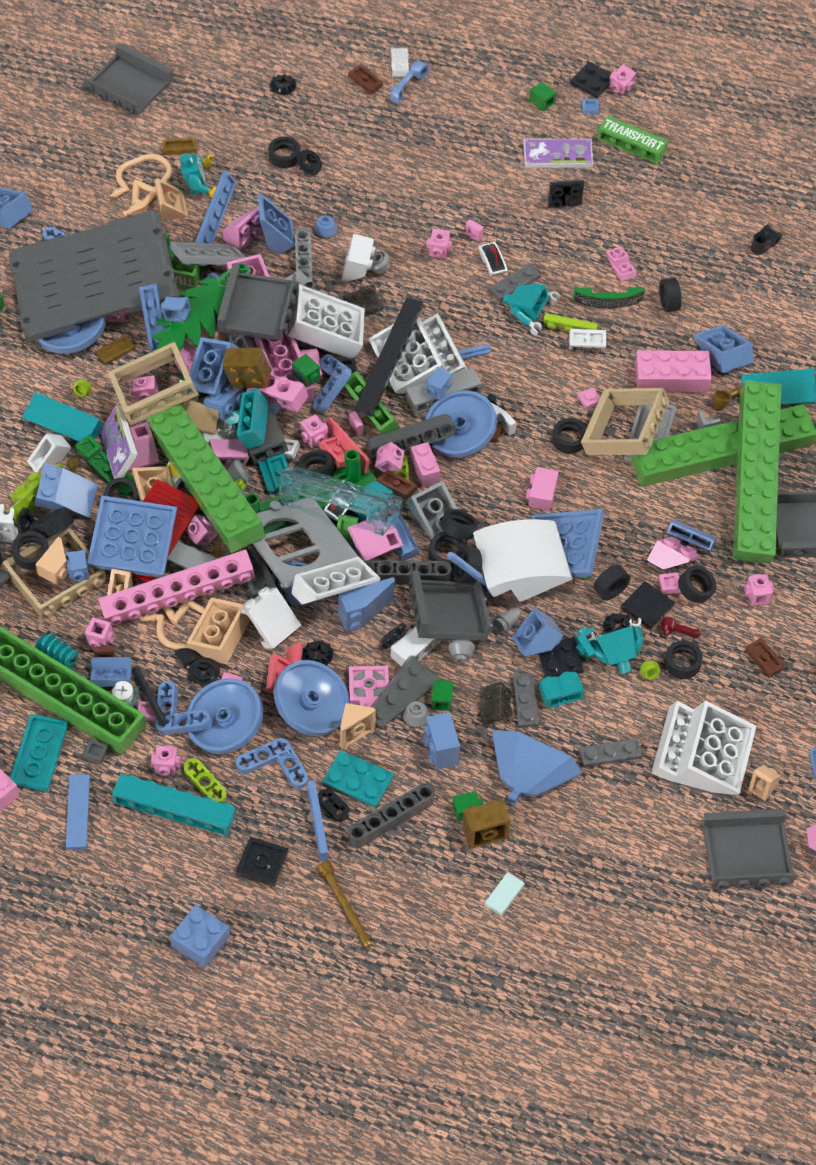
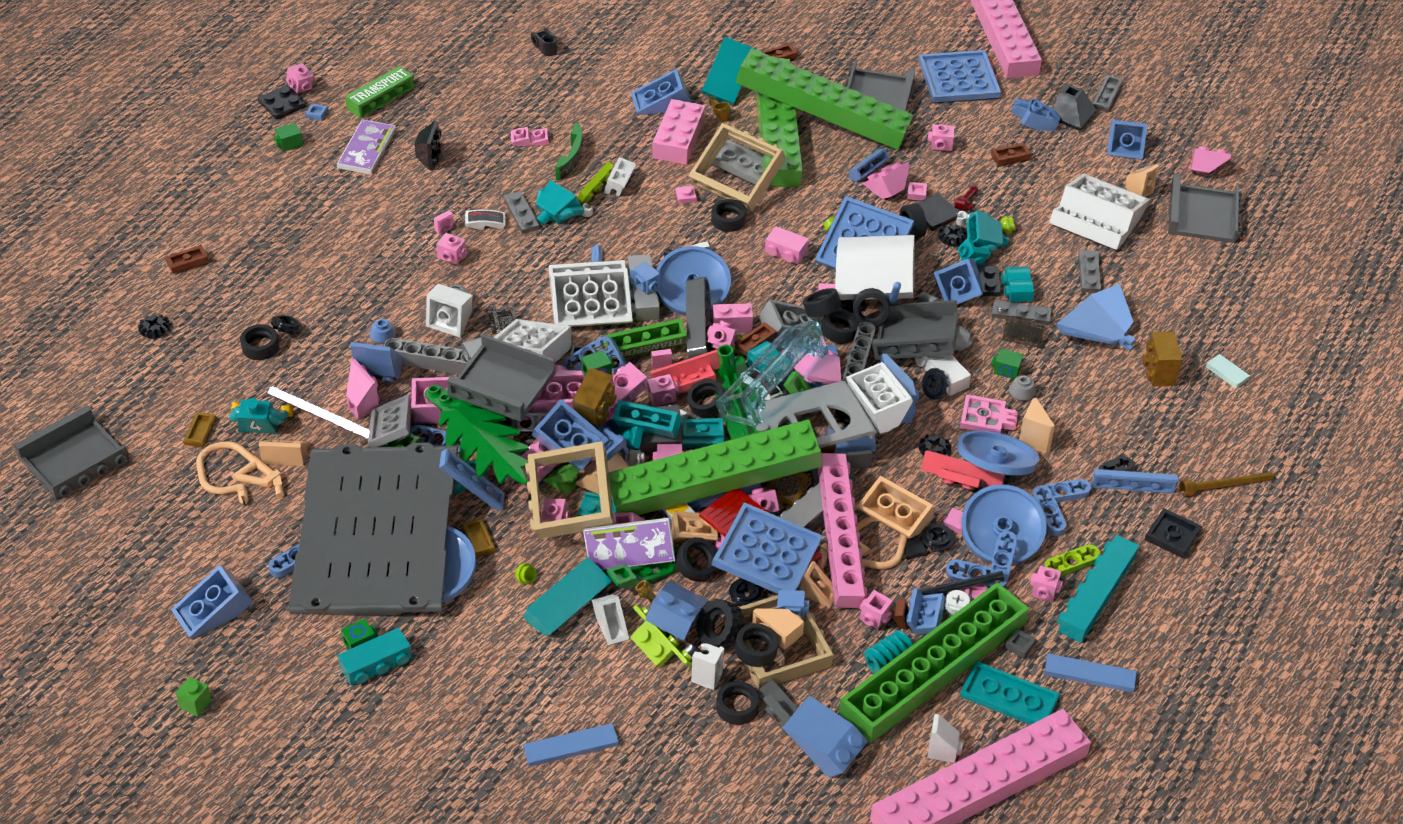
camera: 75 degrees left, 10 degrees down
medium blue window [161,296,191,322] -> none
medium blue brick [170,905,230,968] -> none
white panel [240,587,301,649] -> none
teal plate [322,750,394,808] -> none
dark grey beam [349,783,435,848] -> none
black tile [355,297,424,417] -> none
dark grey wing [371,655,438,728] -> none
medium blue piece [390,61,430,105] -> none
white slope [391,48,409,77] -> none
medium blue brick [423,712,460,770] -> none
green brick [452,791,483,822] -> none
black tyre [659,277,682,312] -> none
black tyre [664,641,703,679] -> none
black tyre [678,565,717,604] -> none
light grey panel [696,411,721,429] -> none

